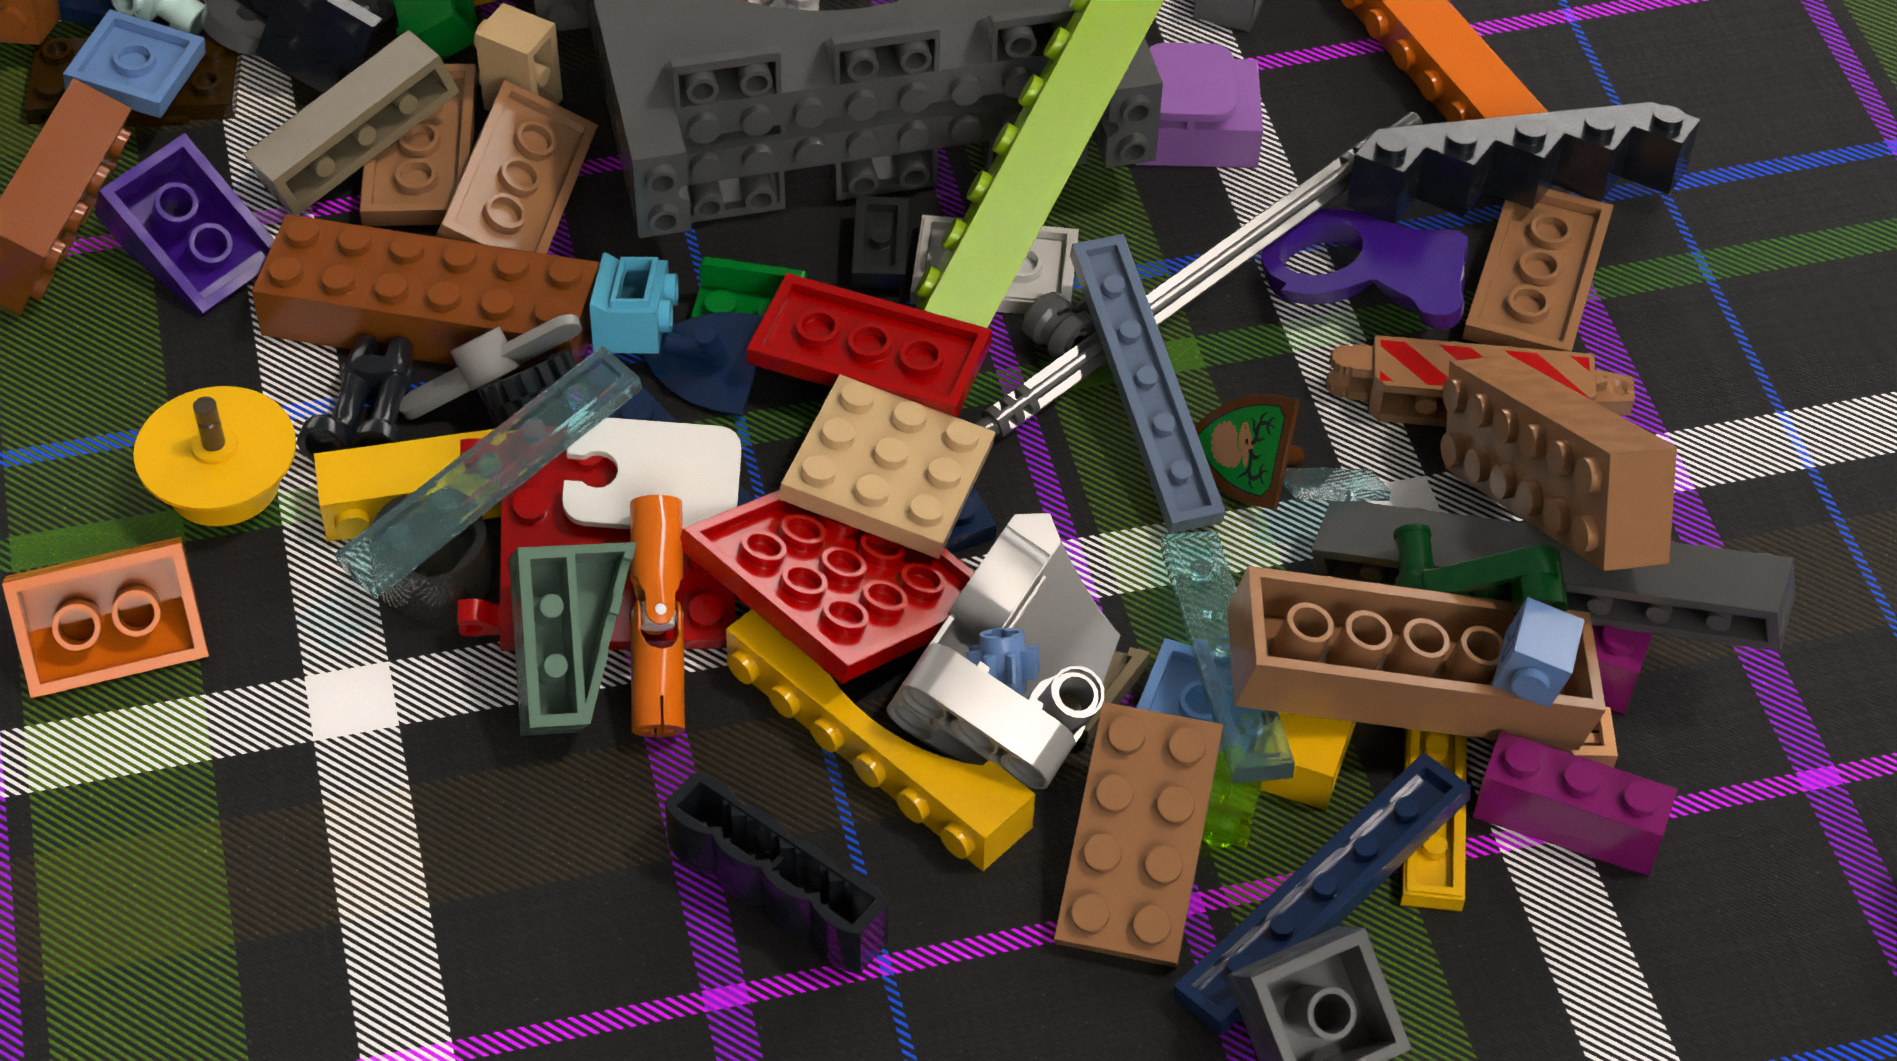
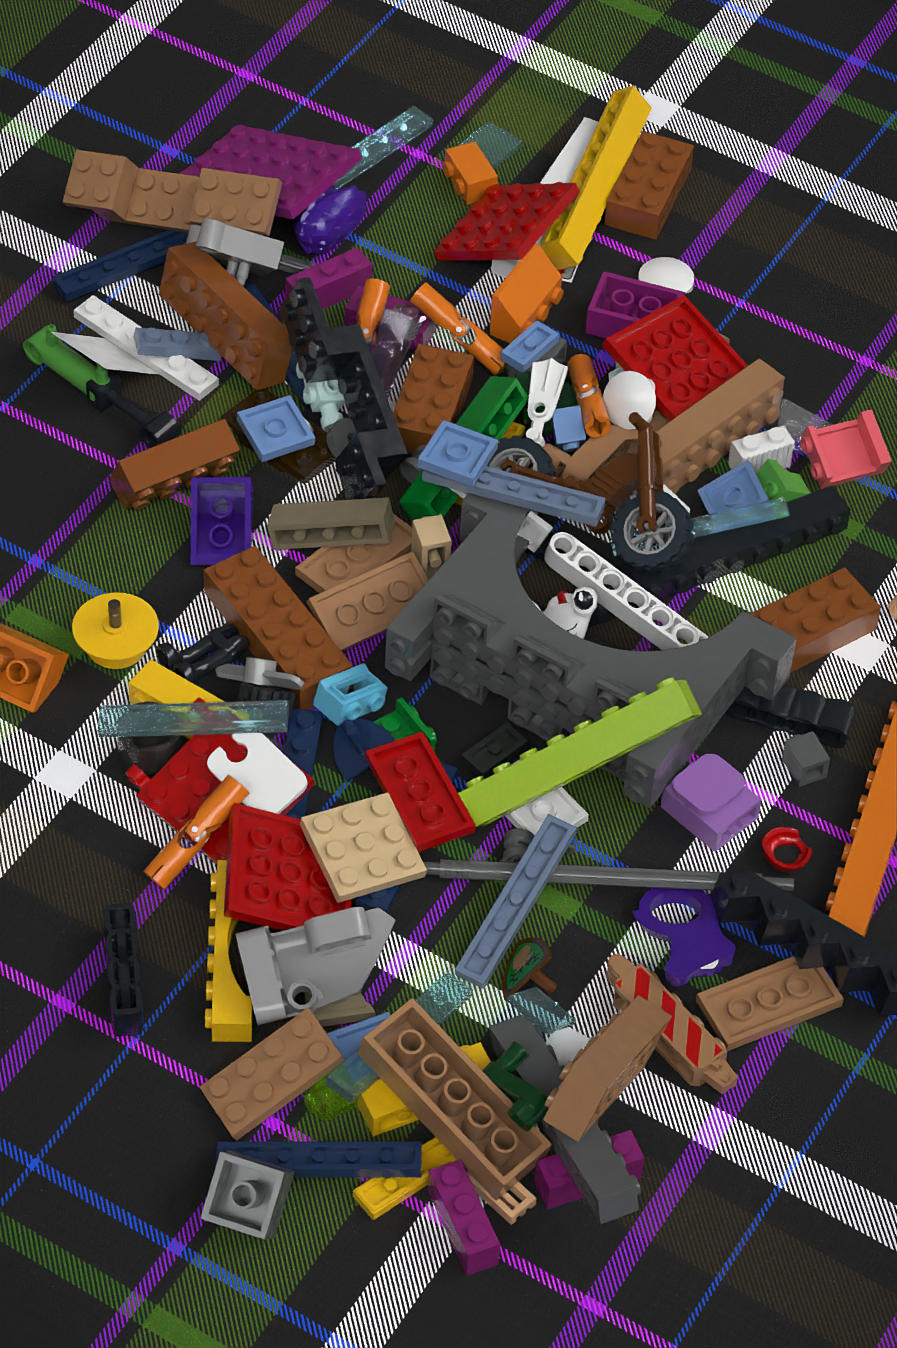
camera: 45 degrees right, 0 degrees up
sand green wedge [509,542,637,736] -> none
medium blue gear [966,628,1040,695] -> none
medium blue brick [1492,597,1584,708] -> none
none -> red piece [762,827,812,872]

